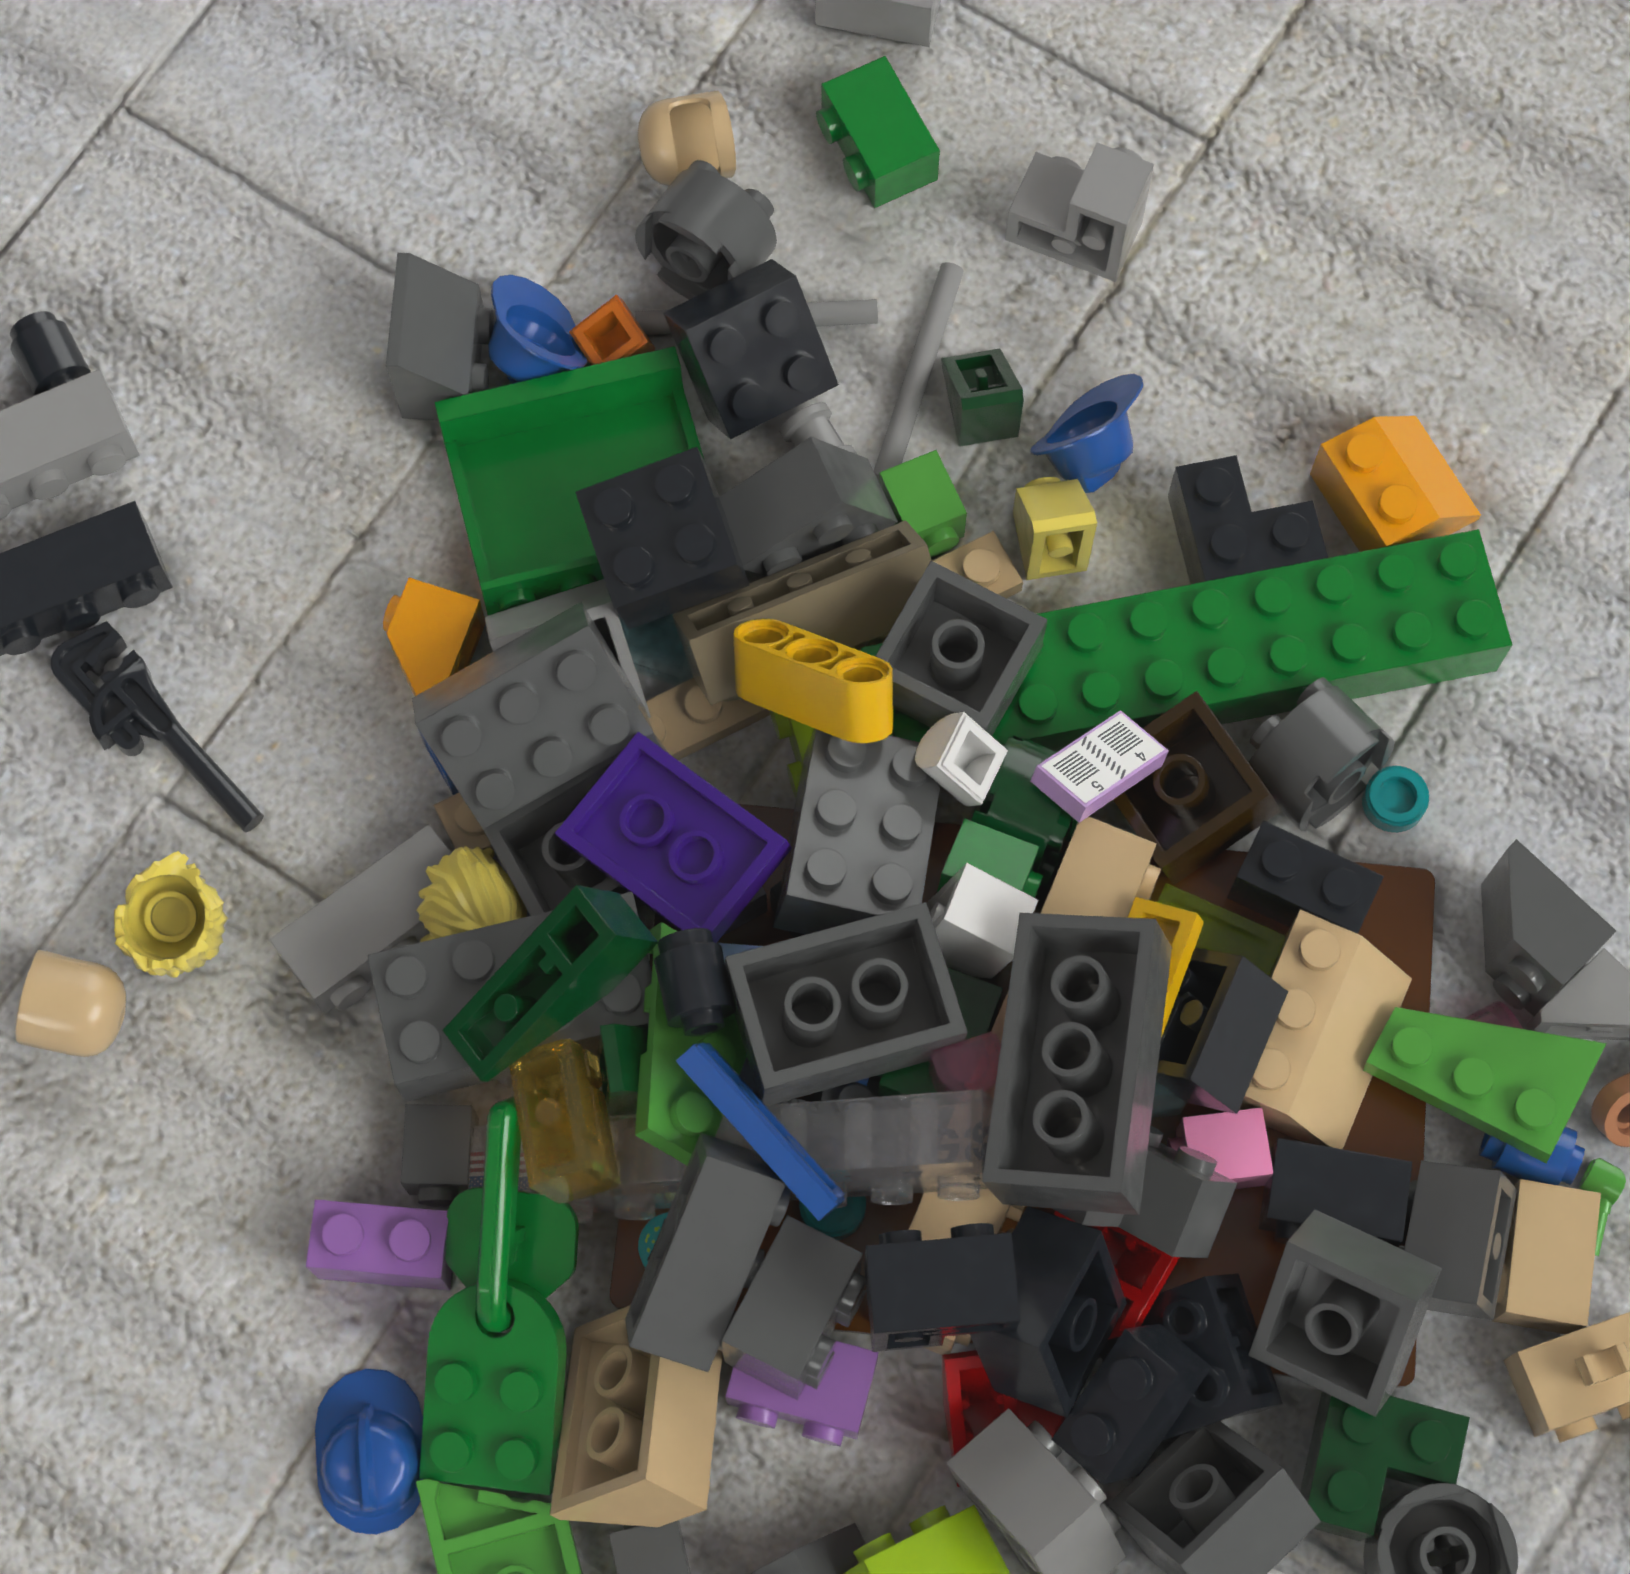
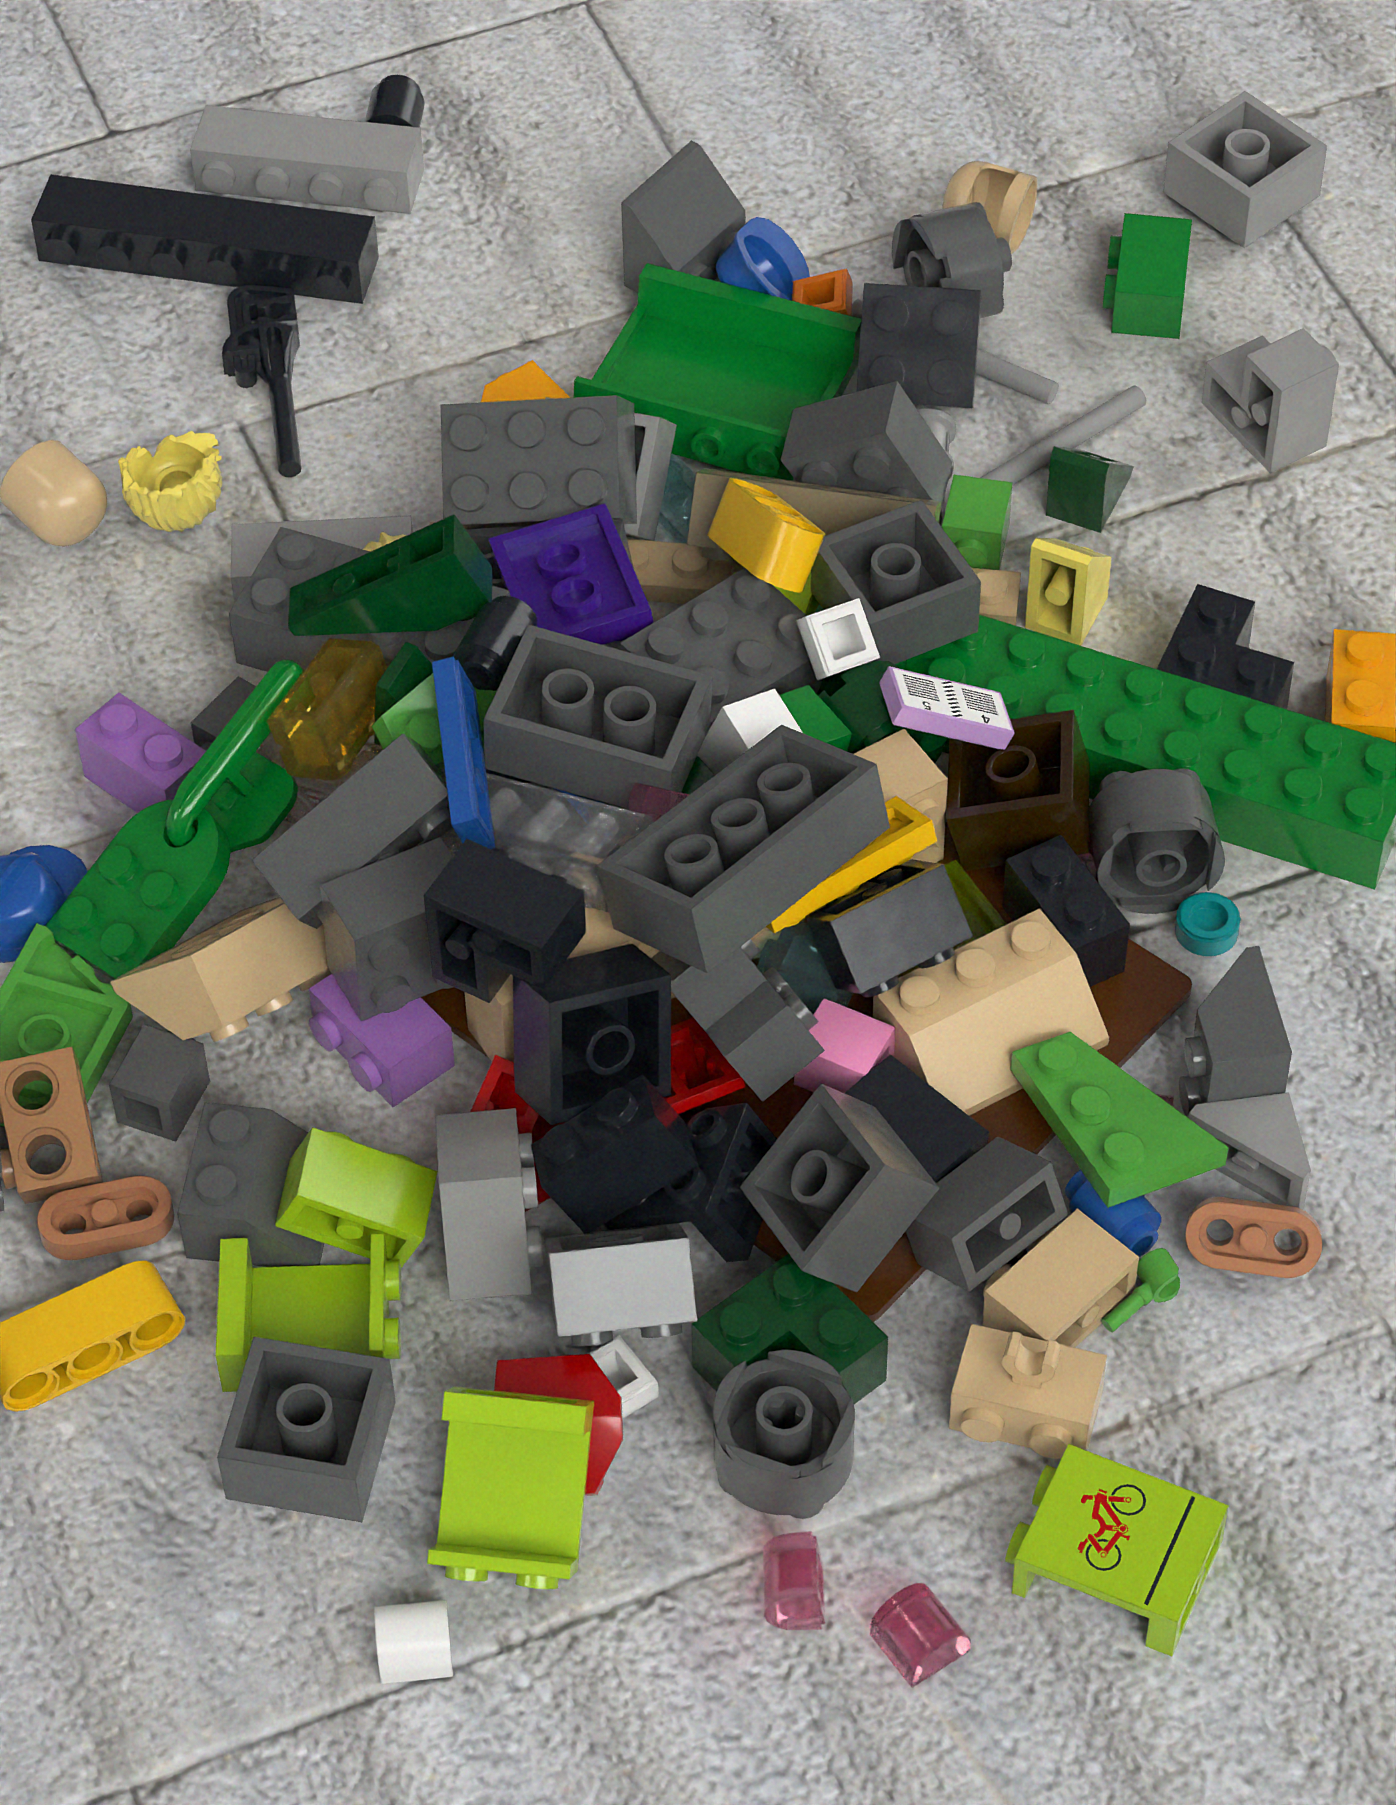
camera: 35 degrees right, 20 degrees down
black brick [575,447,750,630] -> none
blue piece [1030,373,1144,493] -> none

